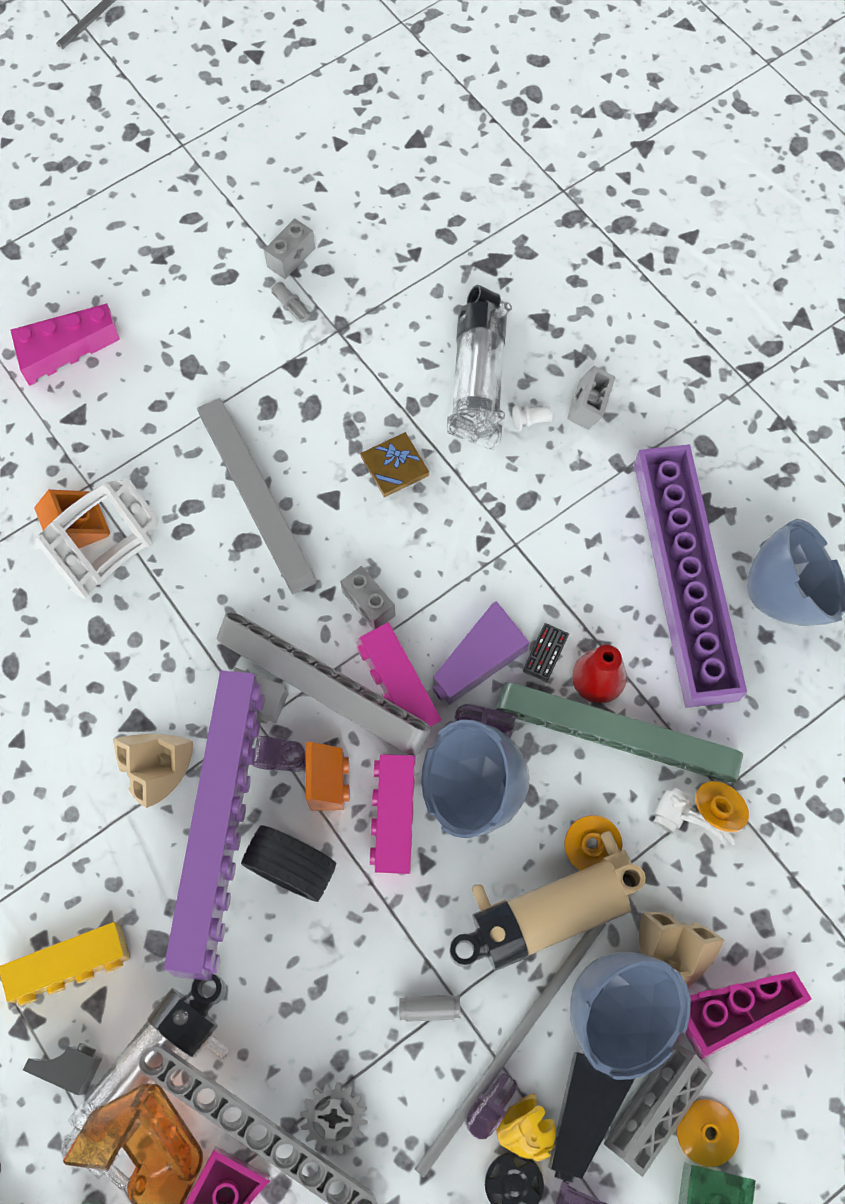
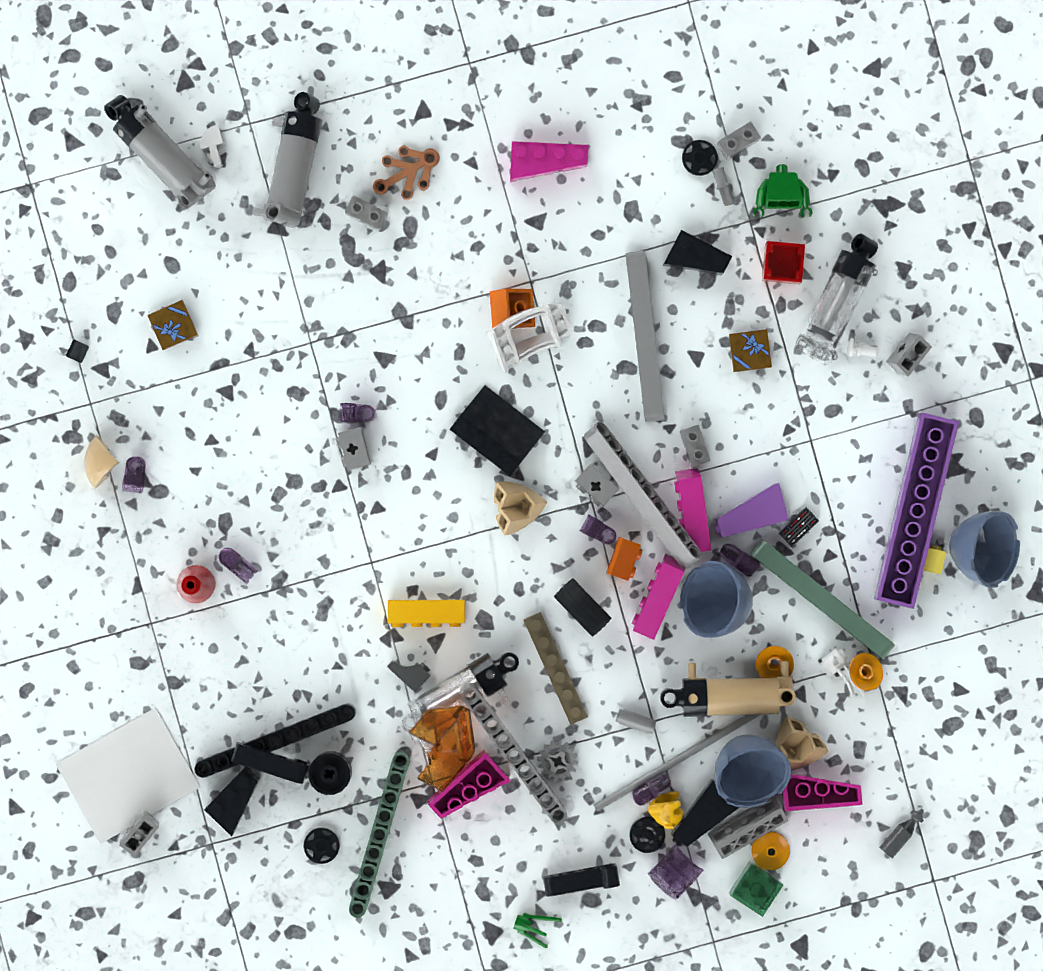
camera: 20 degrees right, 20 degrees up
medium lavender brick [164,670,265,981] -> none
red cone [572,645,627,703] -> none
none -> black slope [449,385,545,477]
none -> dark tan plate [523,612,588,725]
none -> black wedge [663,230,732,275]
none -> black wheel [682,140,718,176]
none -> green torso [753,164,813,218]
none -> red container [762,241,805,285]
none -> light yellow brick [923,545,947,574]

